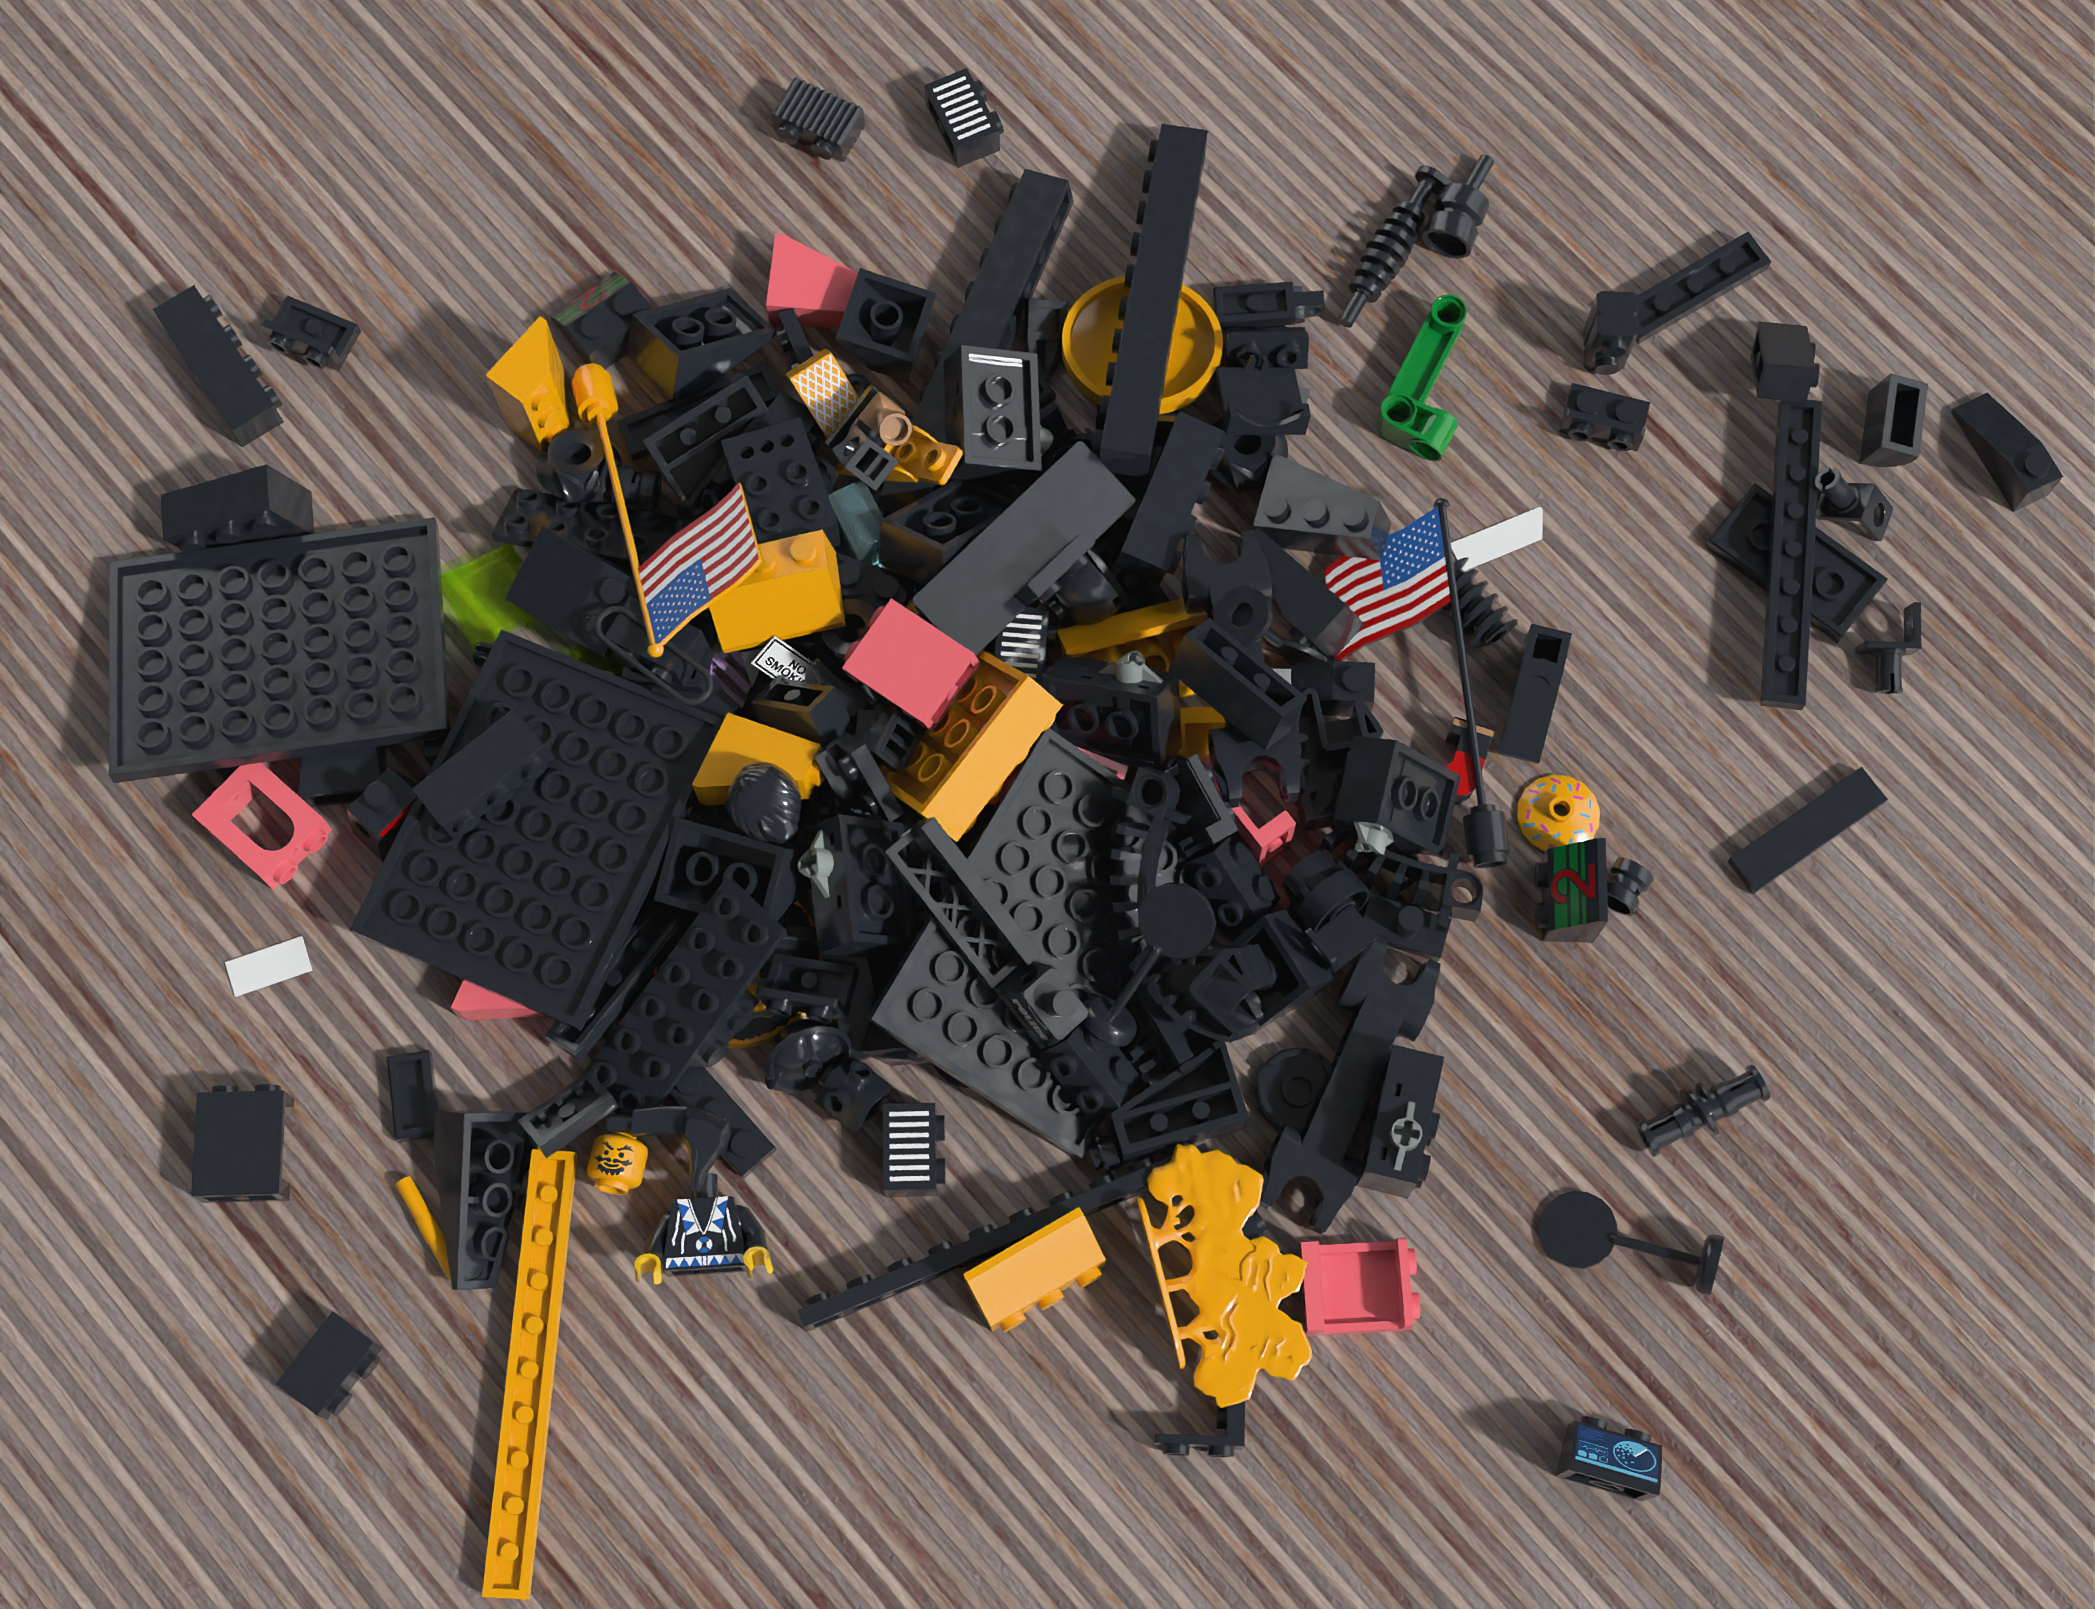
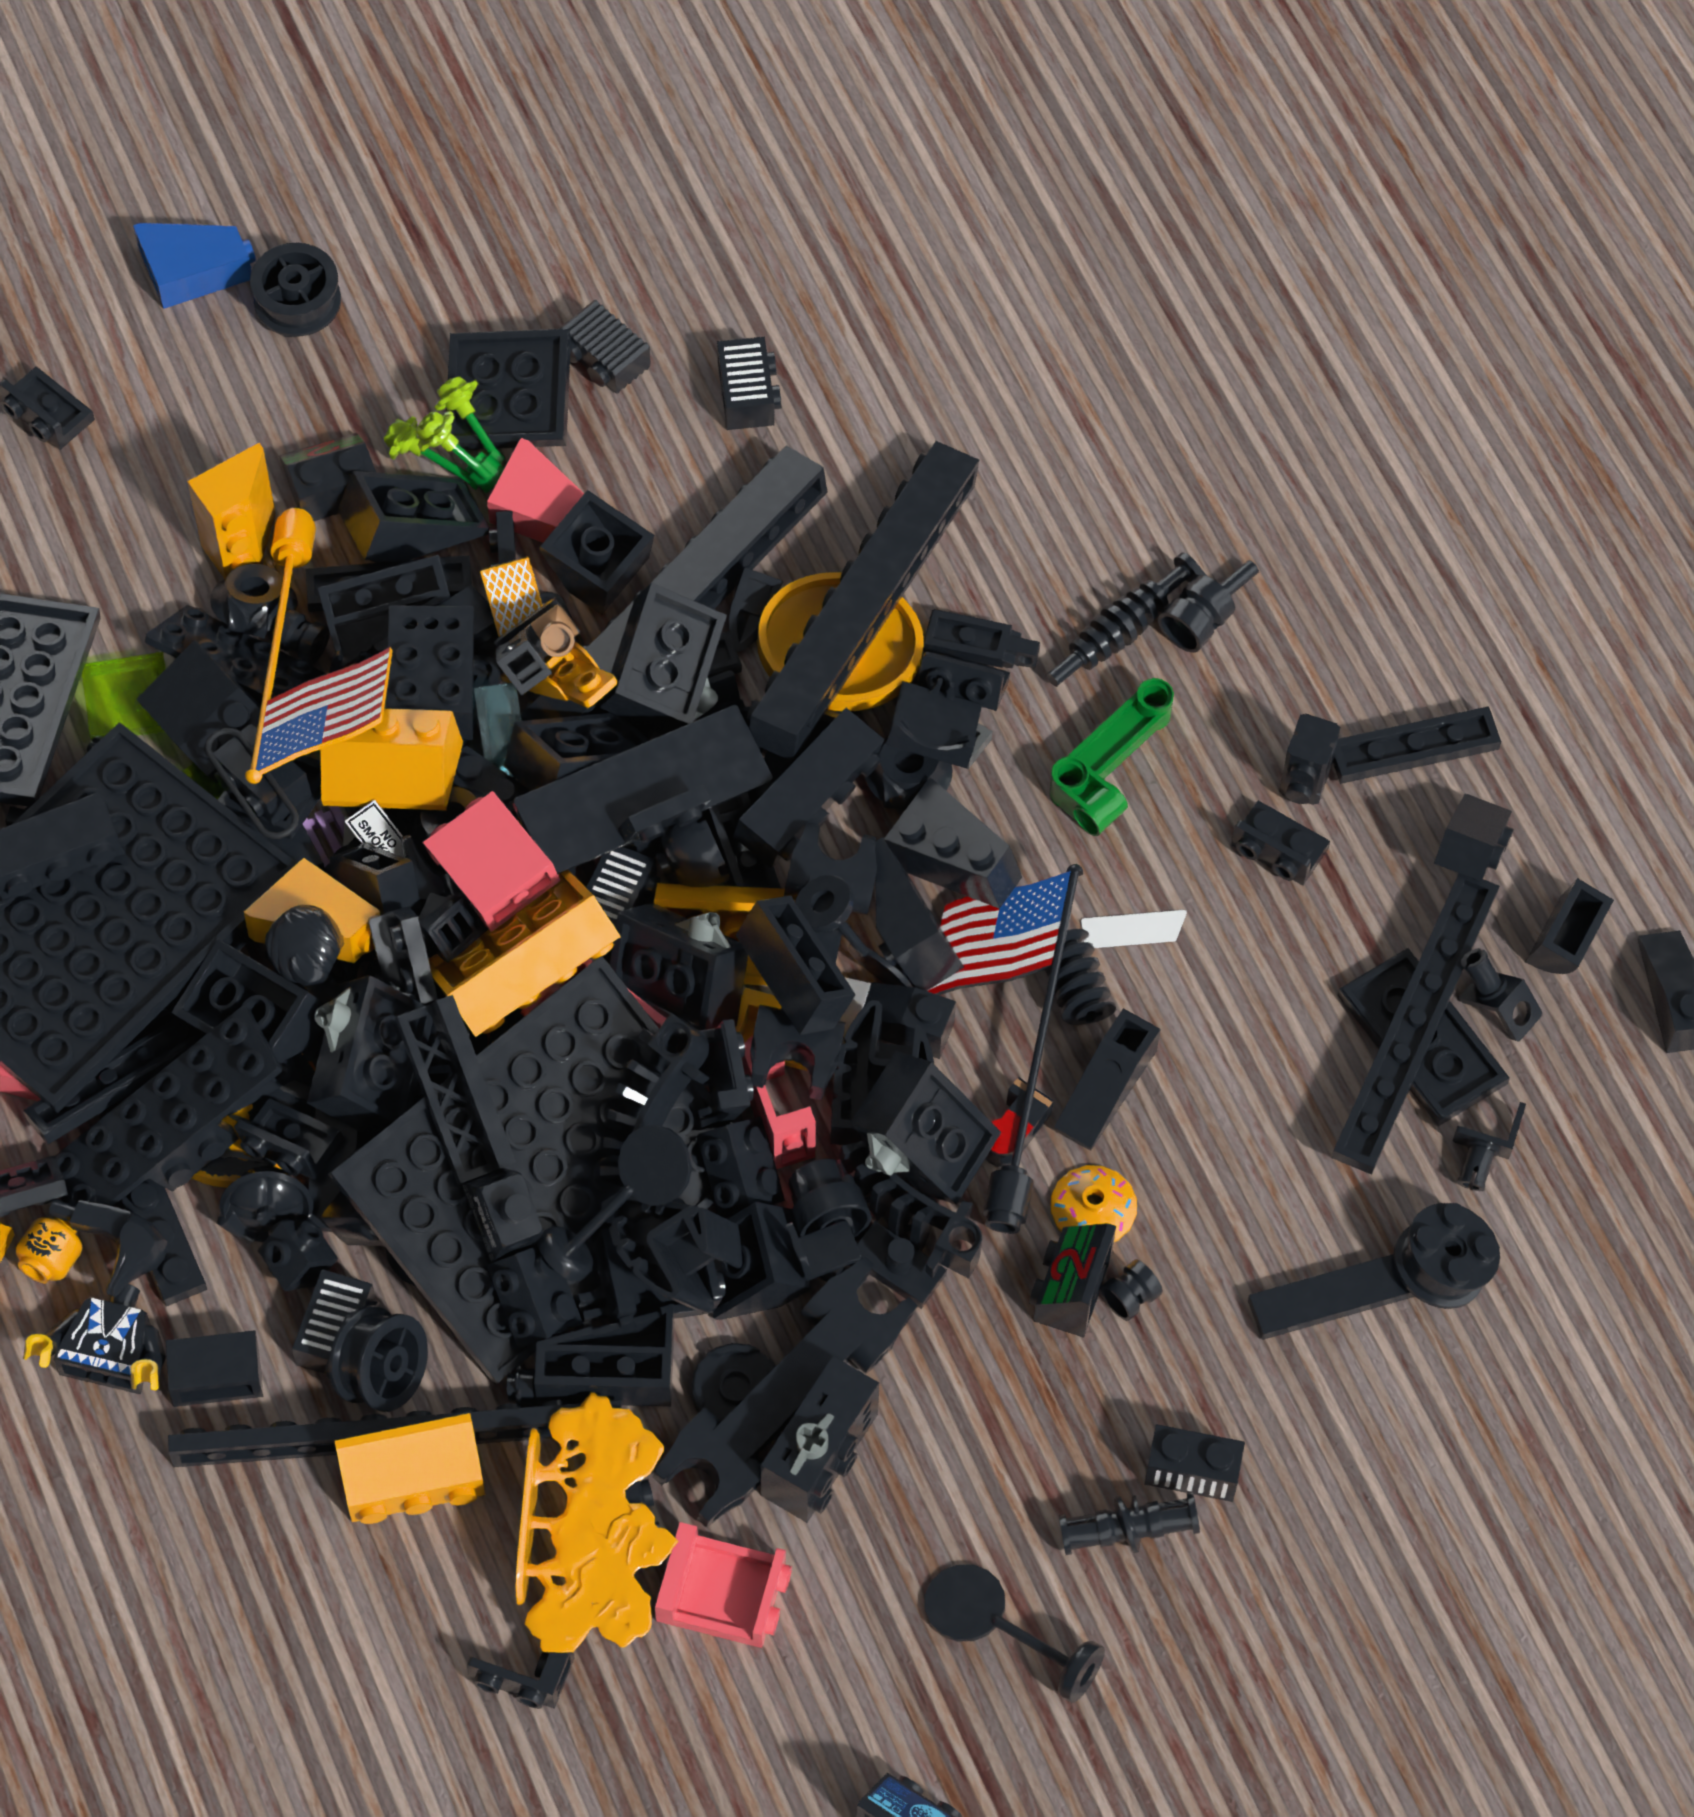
camera: 15 degrees right, 10 degrees down
none -> blue slope [133,223,256,309]
none -> black brick [166,1330,264,1407]
none -> black wheel [250,242,341,337]
none -> black wheel [326,1306,428,1412]
none -> lime plant [383,376,505,494]
none -> black plate [446,329,571,450]
none -> black brick [1144,1424,1245,1502]
none -> black wheel [1393,1203,1500,1309]

